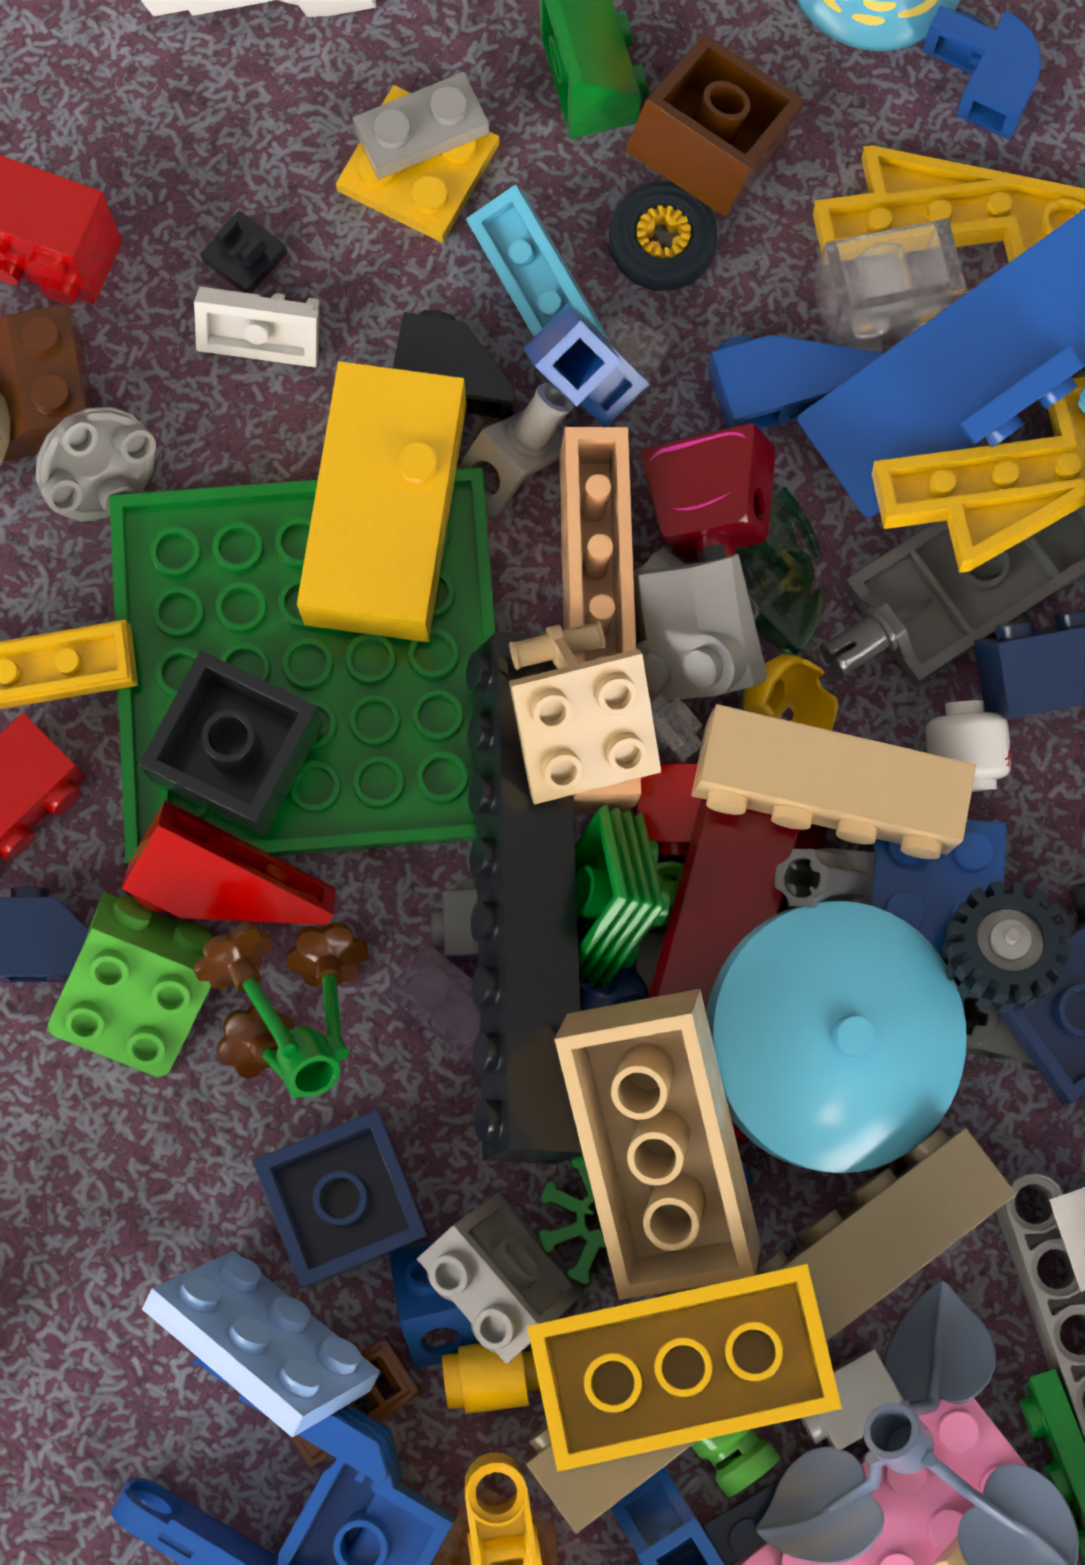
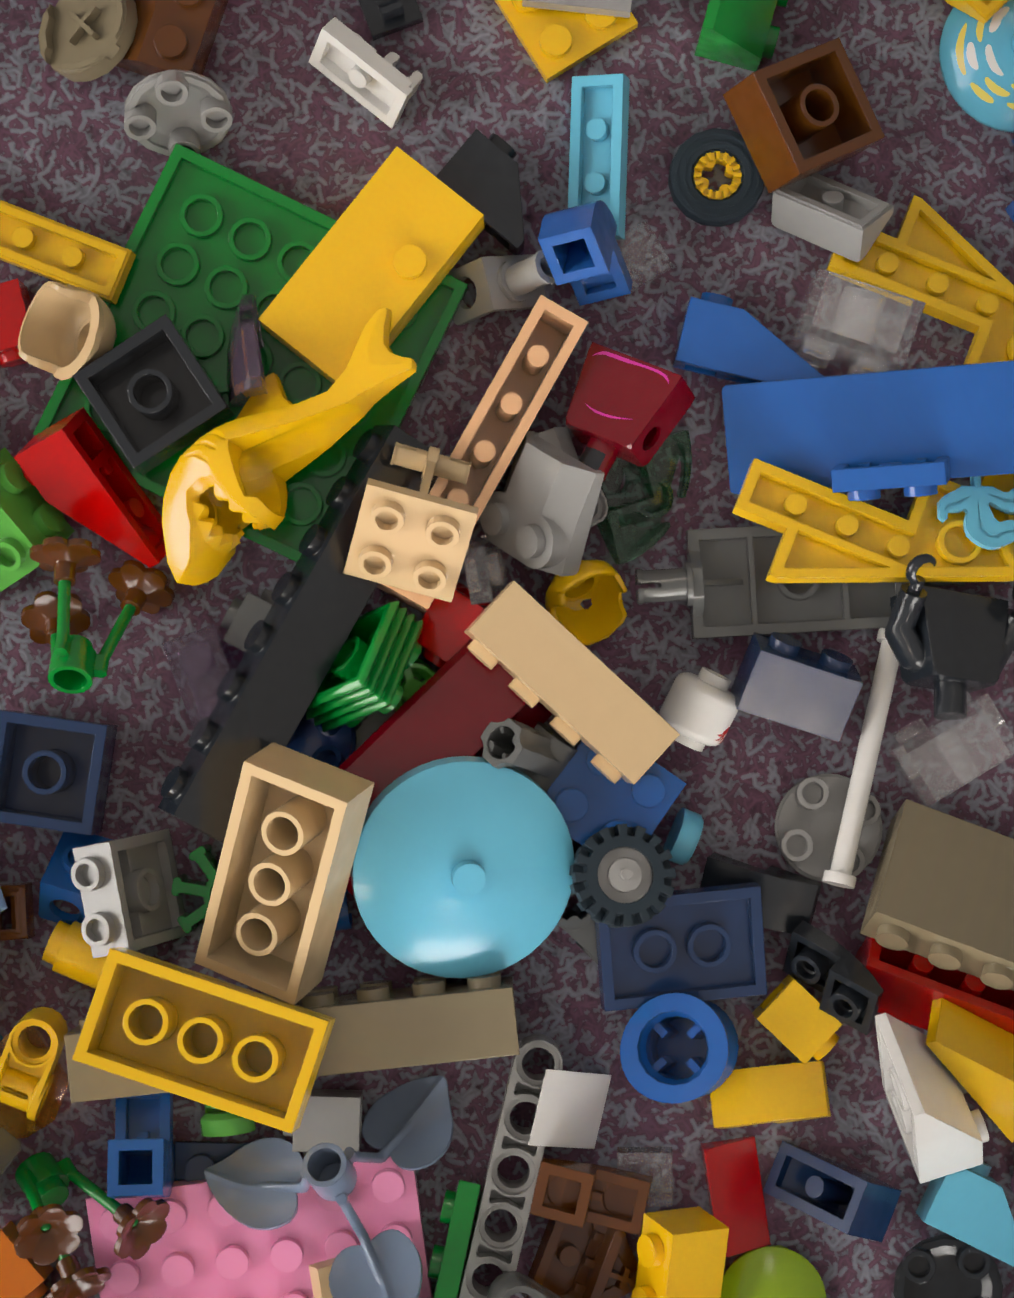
camera: 30 degrees right, 10 degrees up
none -> tan helmet [18,281,117,380]
none -> yellow piece [162,307,417,586]
none -> brick [226,293,268,408]
none -> medium azure tile [663,808,704,865]
none -> light grey slope [771,173,894,262]

